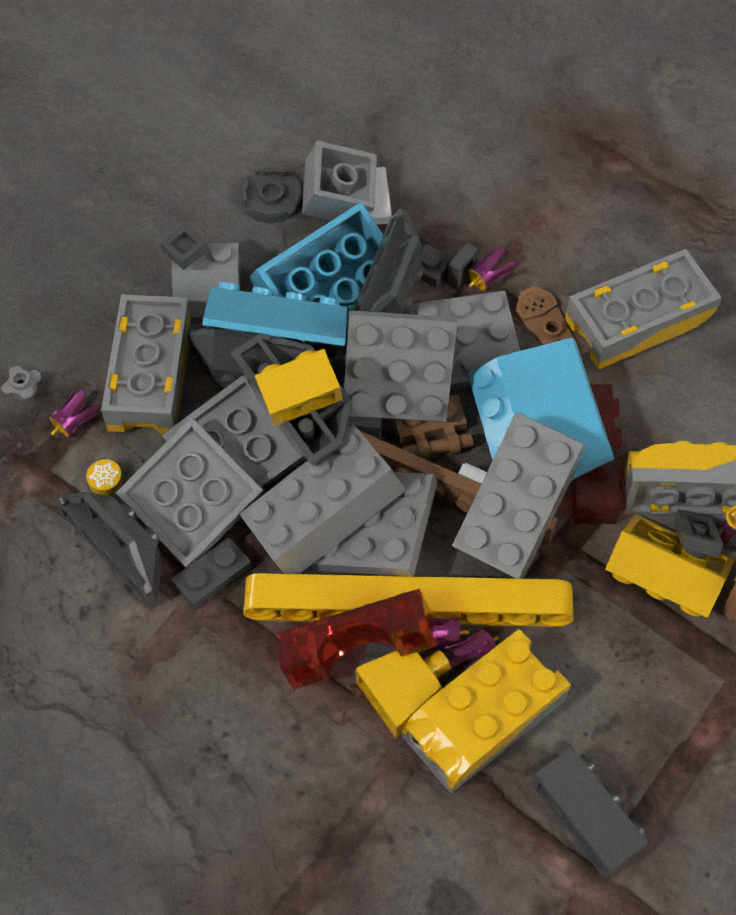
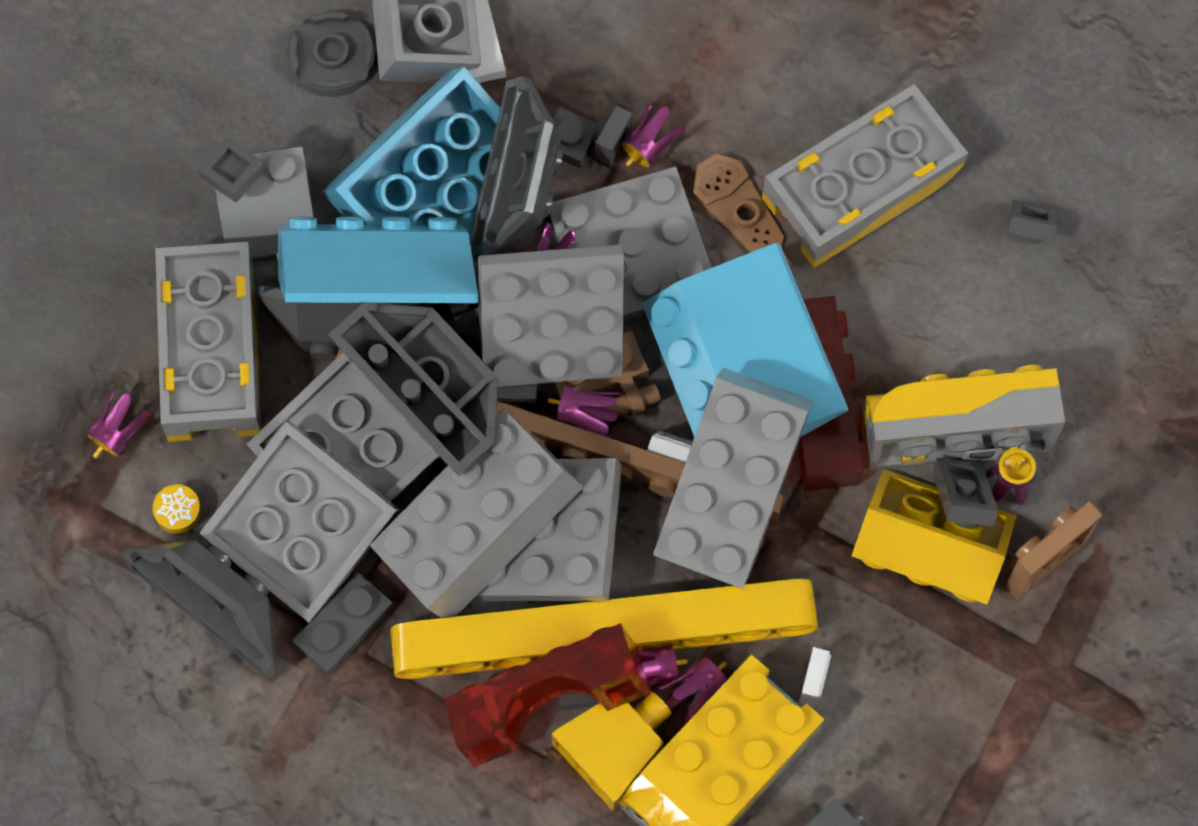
camera: 10 degrees left, 10 degrees up
light grey plate [2,366,41,400] -> none
yellow brick [255,349,343,426] -> none
none -> flat silver piece [548,386,621,438]
none -> white tile [798,647,831,708]
none -> white sticker [961,448,1003,462]

